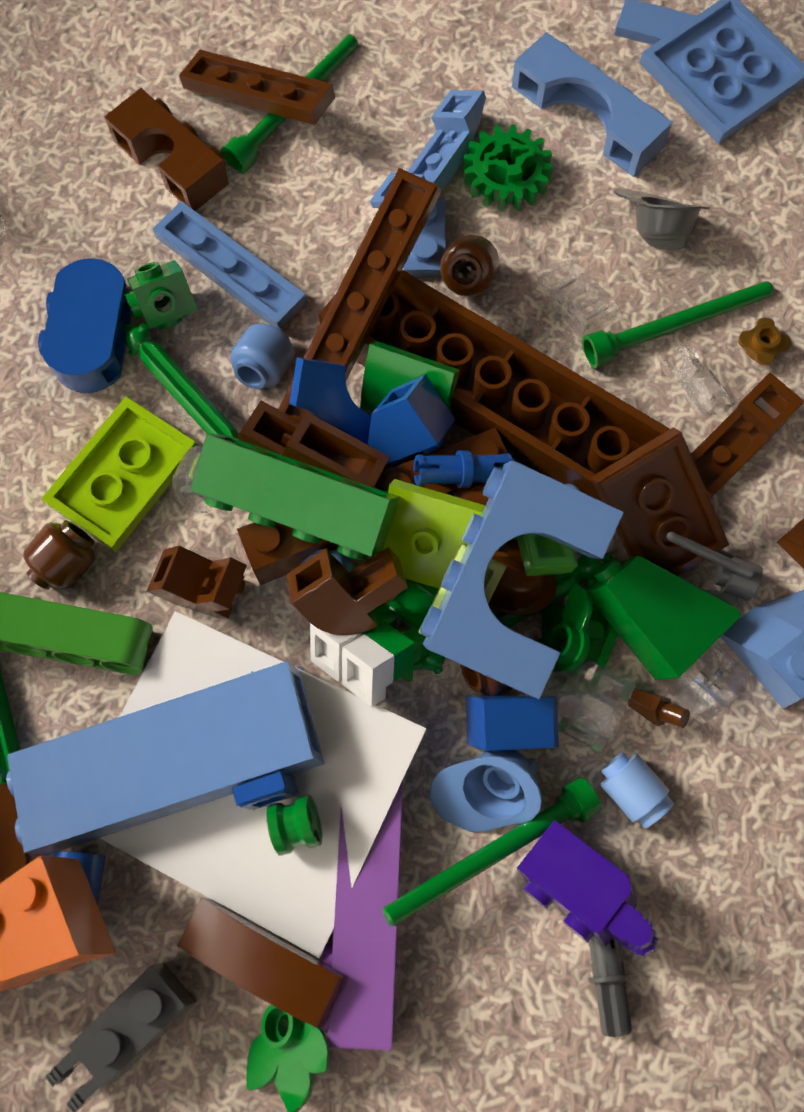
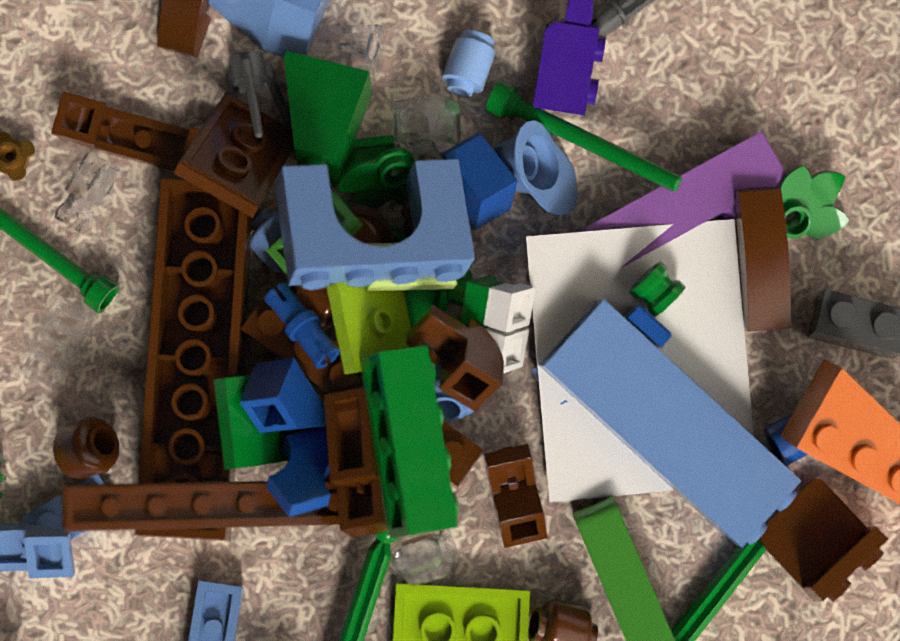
camera: 125 degrees left, 10 degrees up
medium blue head [230,323,295,389] -> none
reddish brown bar [611,682,690,728] -> none

